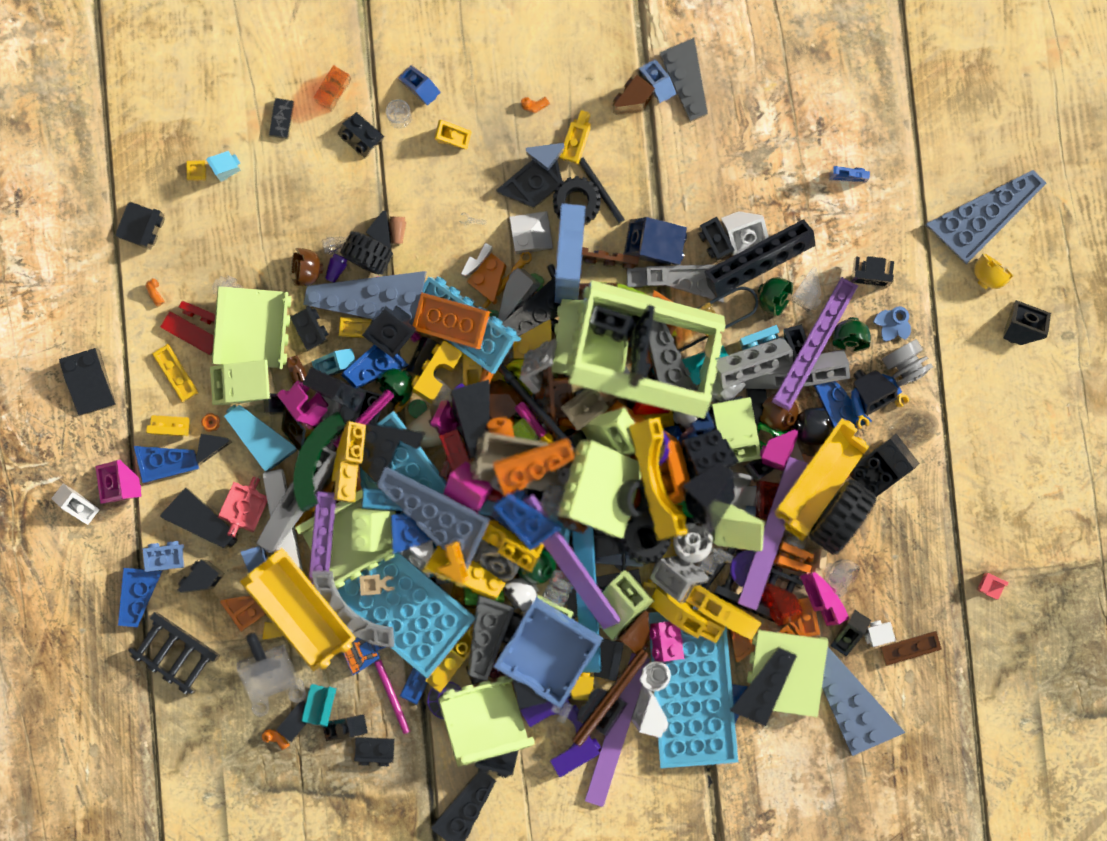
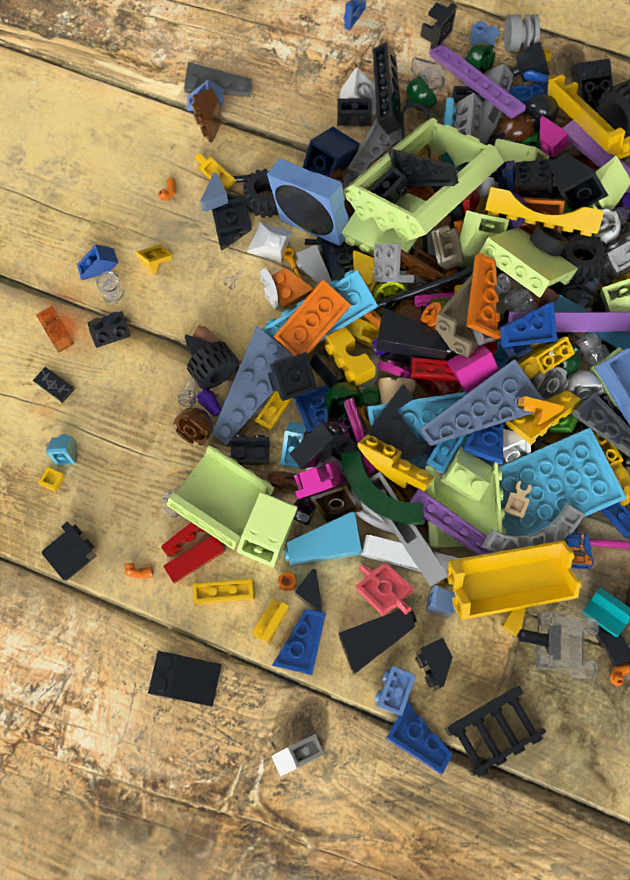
camera: 65 degrees left, 15 degrees down
dark pink slope [95,460,142,504] -> none
orange wing [220,595,266,632] -> none

